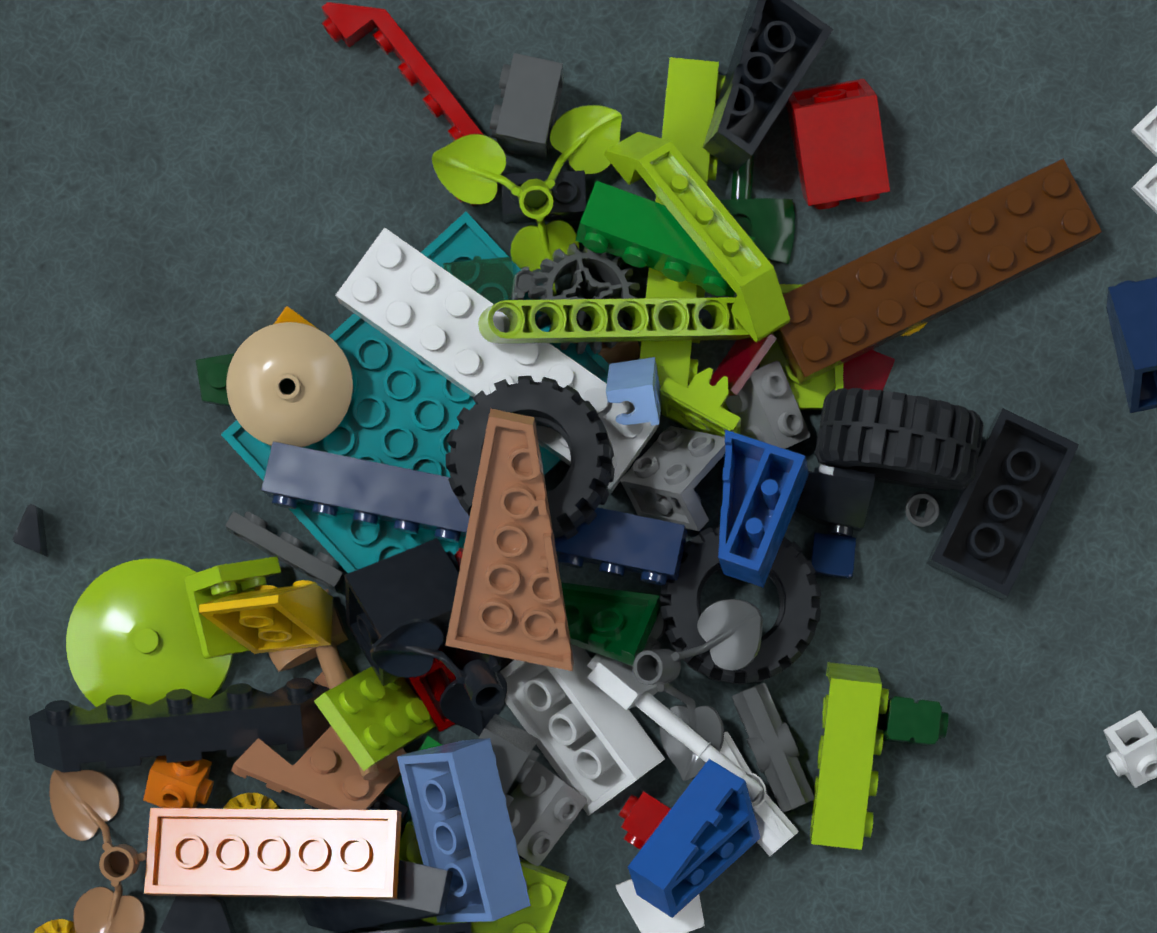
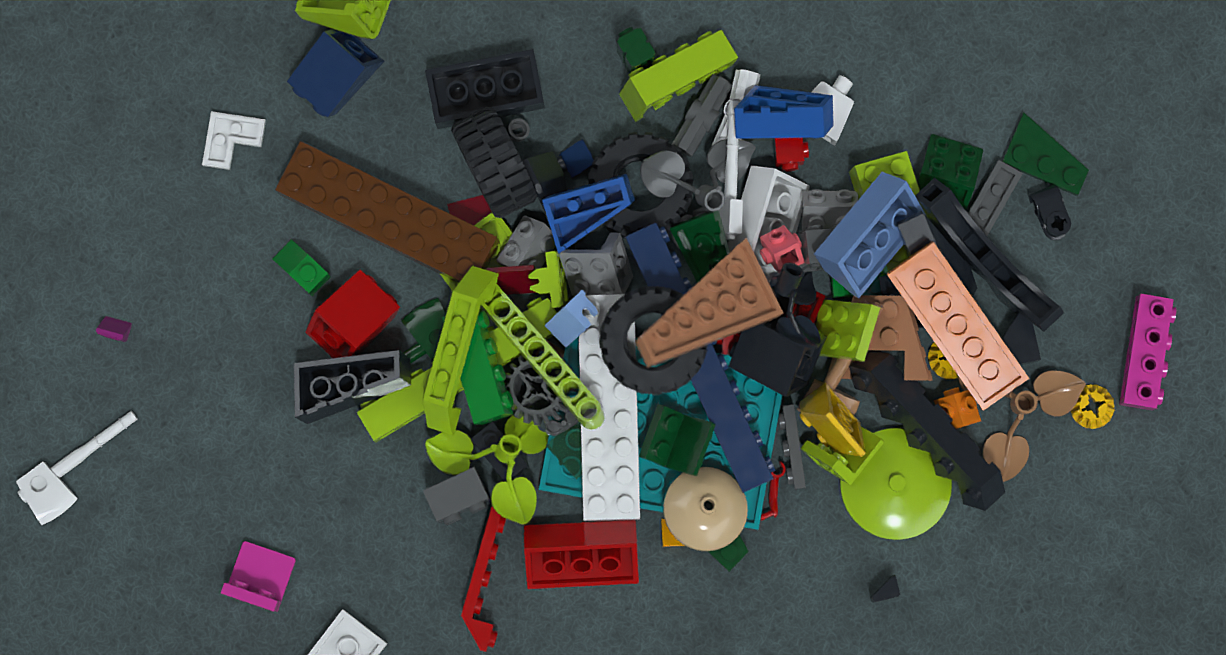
camera: 130 degrees left, 0 degrees up
none -> green slope [273,239,331,297]
none -> red slope [524,520,639,589]
none -> dark green bracket [638,404,716,476]
none -> coral brick [760,225,805,273]
none -> red piece [760,462,786,521]

